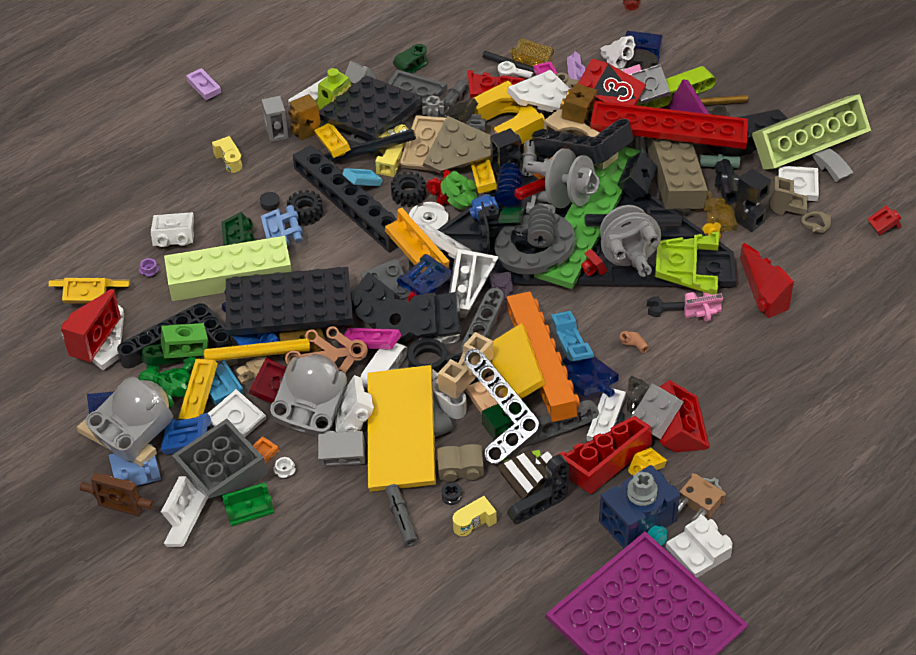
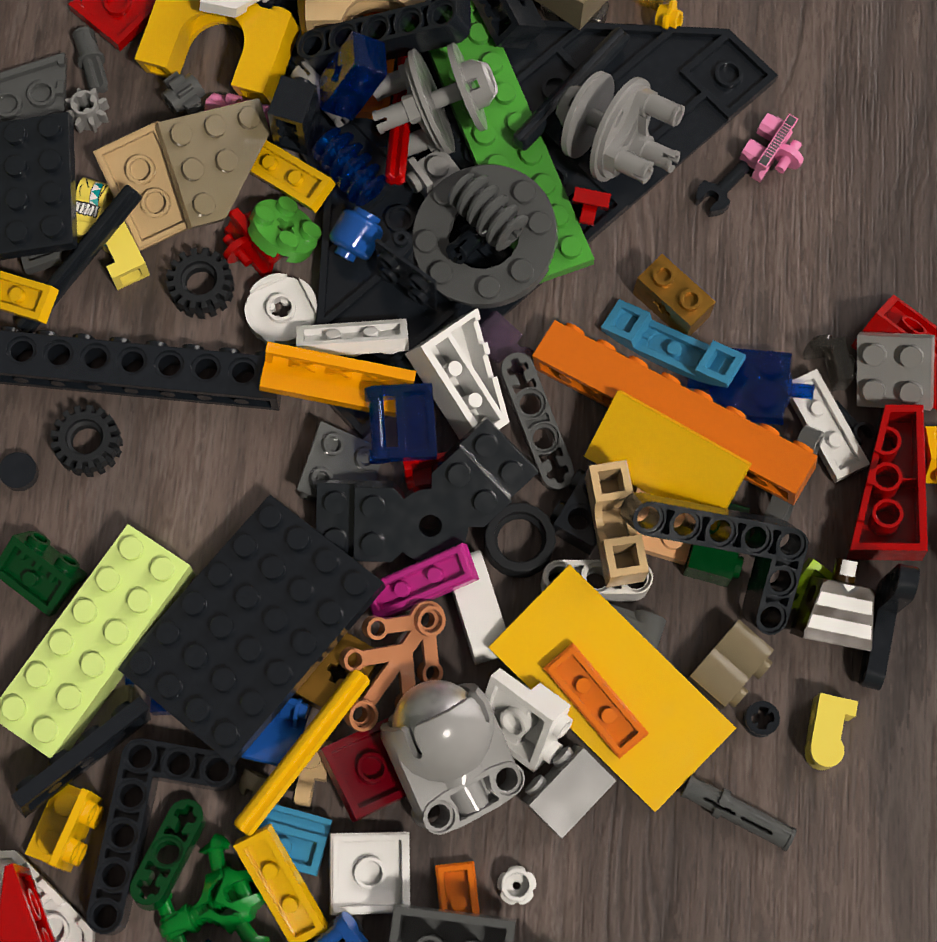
camera: 50 degrees left, 25 degrees up
bright green brick [161,323,208,358] -> none
medium blue plate [261,205,303,246] -> none
medium azure tile [342,168,383,186] -> none
clear smoke plate [442,98,478,122] -> none
dark green slope [499,207,526,223] -> none
nougat arm [619,331,650,354] -> none
lime wing [655,232,719,295] -> none
red wedge [740,243,794,318] -> none
none -> black plate [11,696,151,818]
none -> yellow bracket [25,784,104,873]
none -> clear blue brick [319,31,387,121]
none -> orange tile [543,643,649,759]
none -> pearl gold brick [633,254,716,336]

